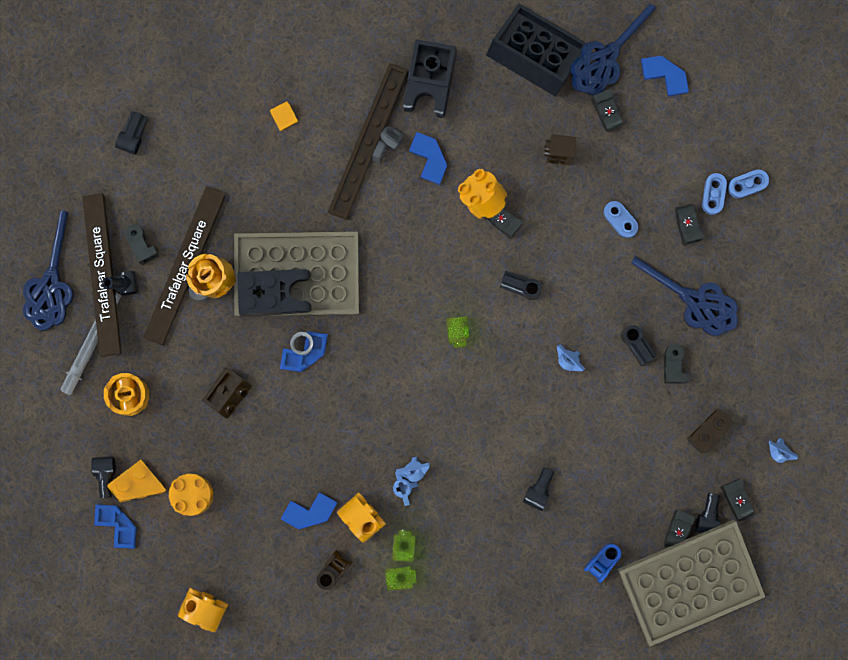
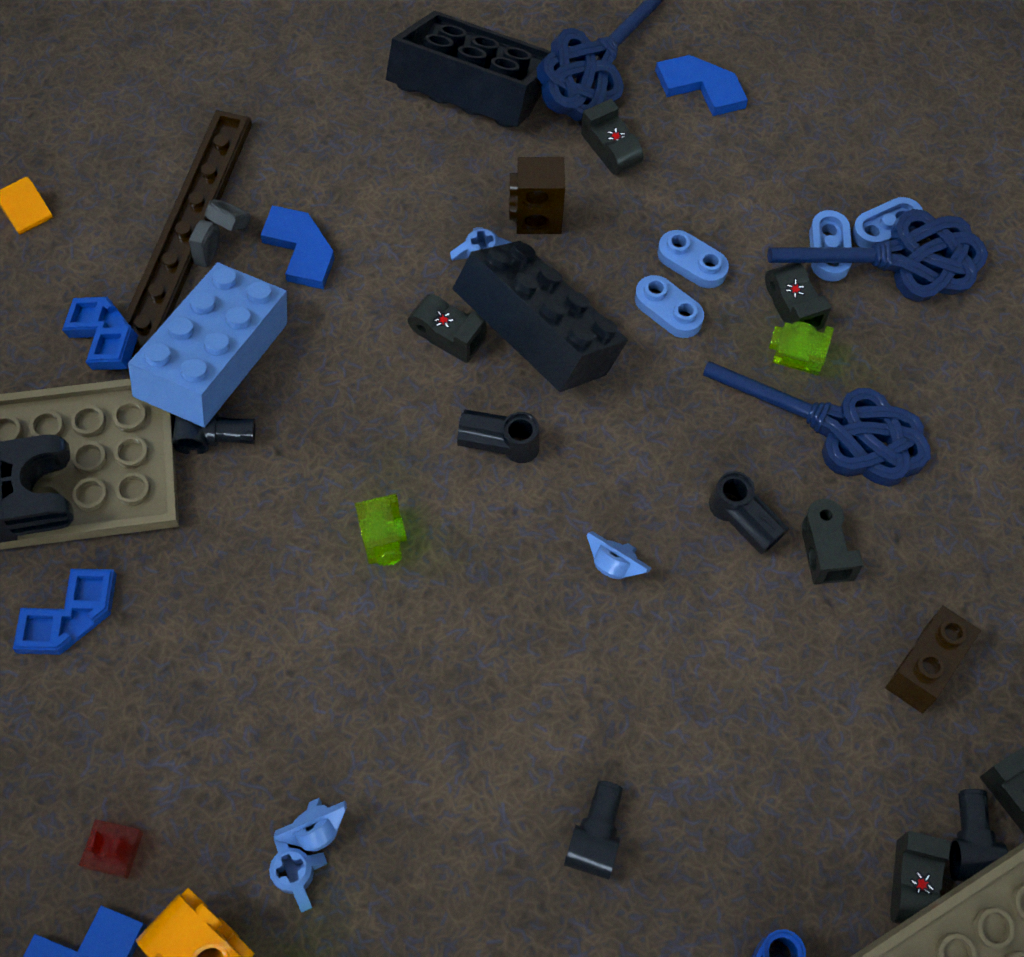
camera: 10 degrees left, 20 degrees down
light grey piece [290,332,314,355] -> none
black brick [403,39,458,118] -> none
light orange brick [458,169,507,219] -> none
none -> blue tile [62,297,138,370]
none -> clear red tile [79,819,143,879]
none -> medium blue brick [128,262,287,428]
none -> black pin [172,413,256,454]
none -> medium blue piece [450,227,512,261]
none -> black brick [452,241,628,392]
none -> medium blue plate [657,230,729,288]
none -> dark blue piece [767,209,988,302]
none -> clear neon green brick [768,322,834,376]

